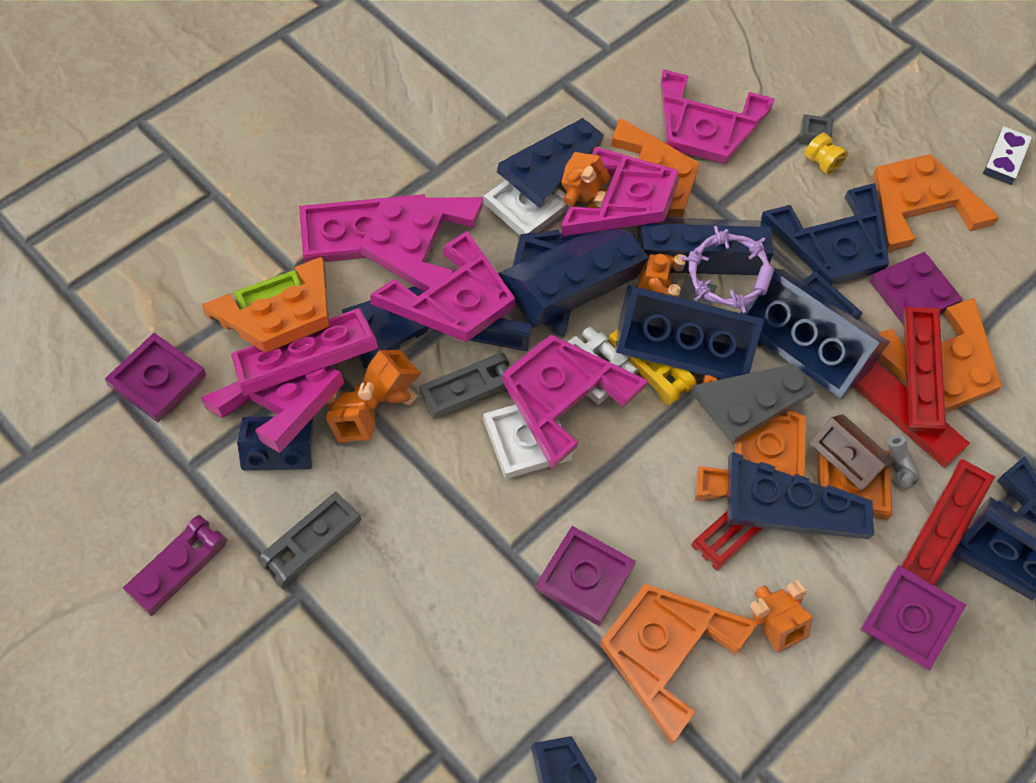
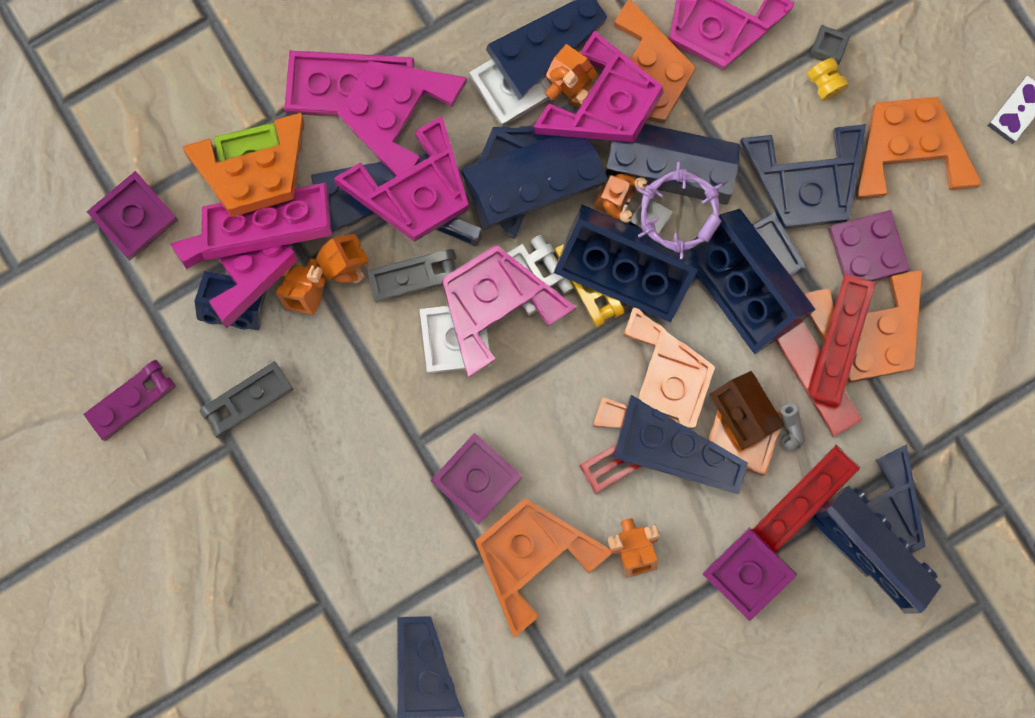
camera: 15 degrees right, 20 degrees up
dark grey wing [691,364,816,444] -> none

